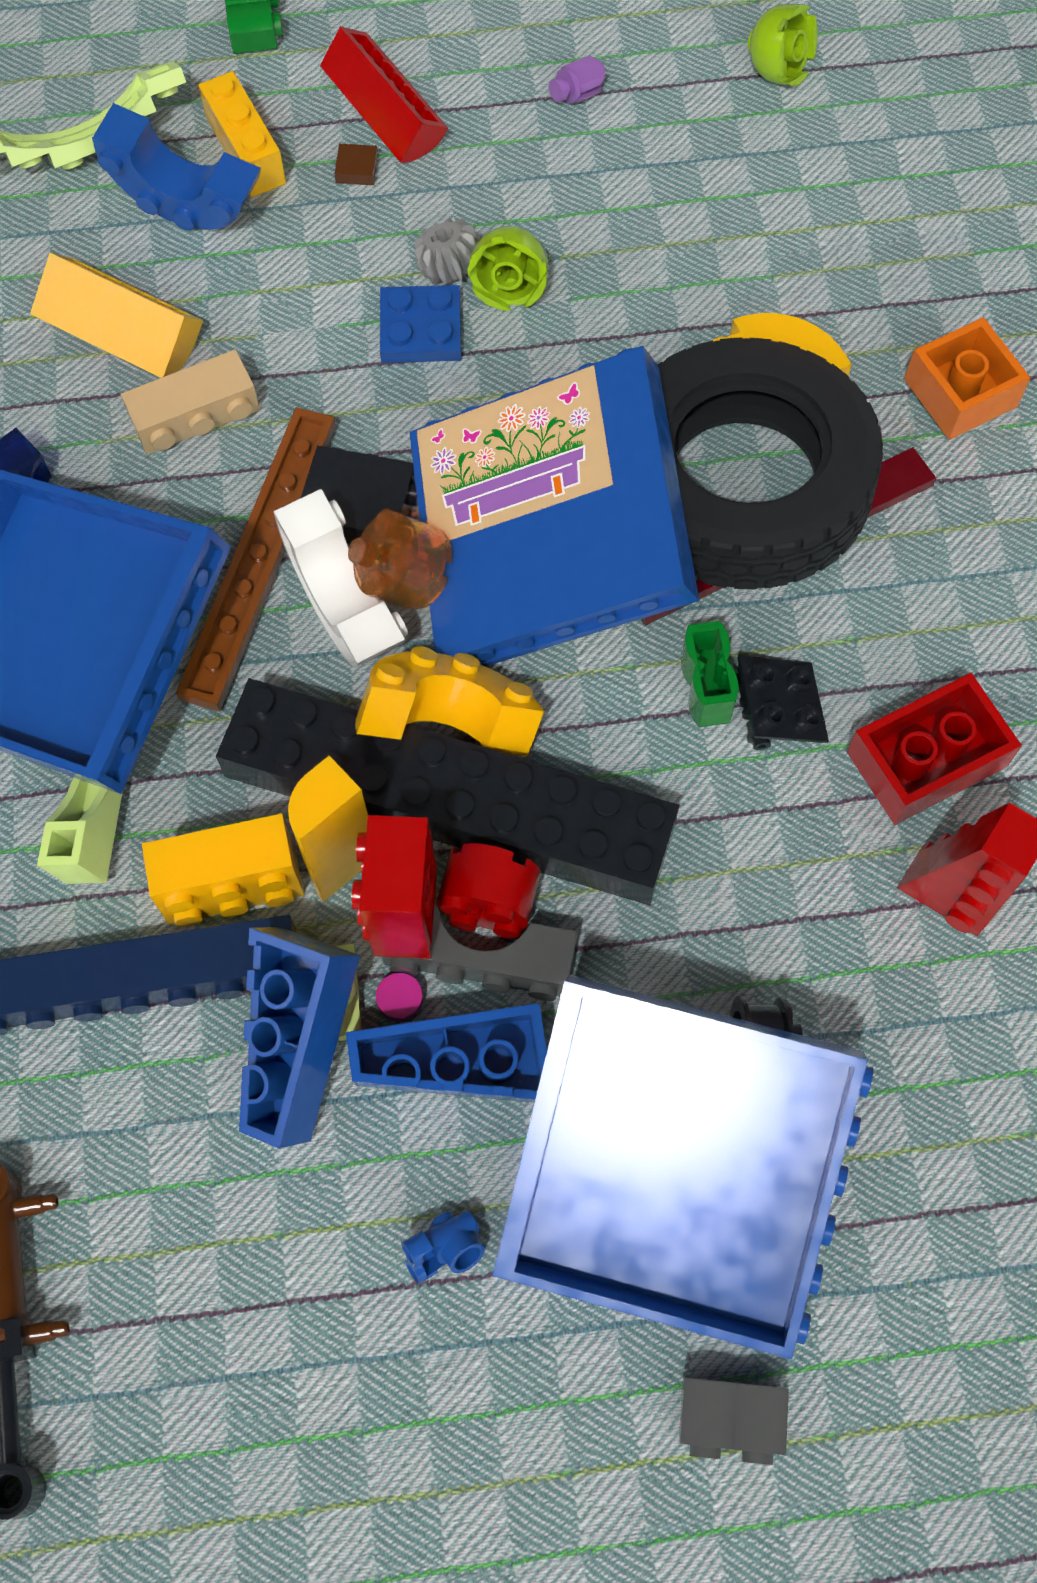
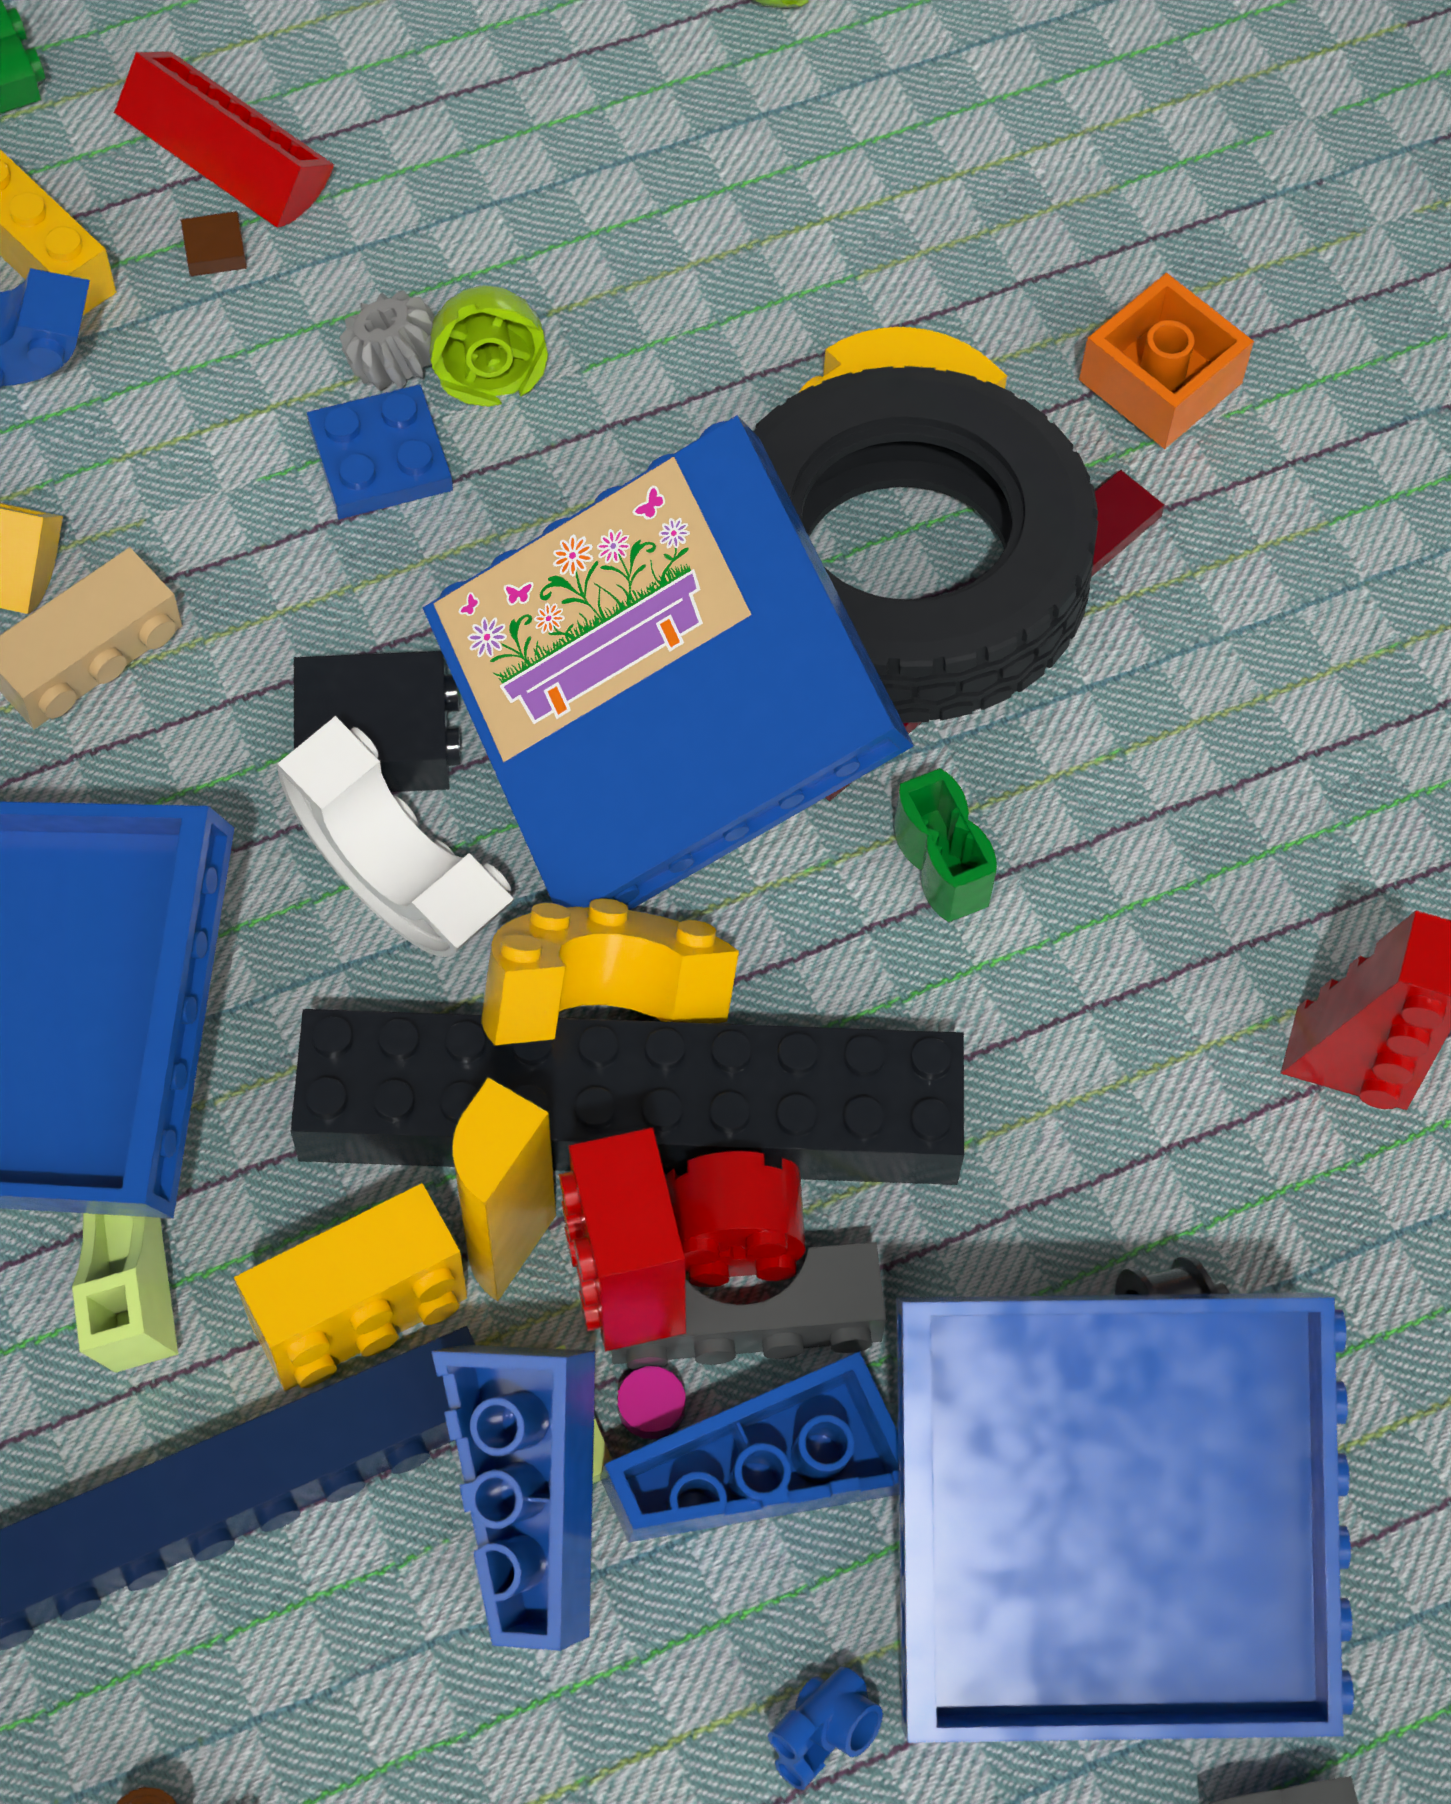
camera: 20 degrees left, 5 degrees down
dark orange plate [176,407,336,712] -> none
clear orange brick [348,509,452,609] -> none
medium lavender arm [549,56,606,104] -> none
black hinge [736,655,829,750] -> none
red brick [847,673,1022,826] -> none

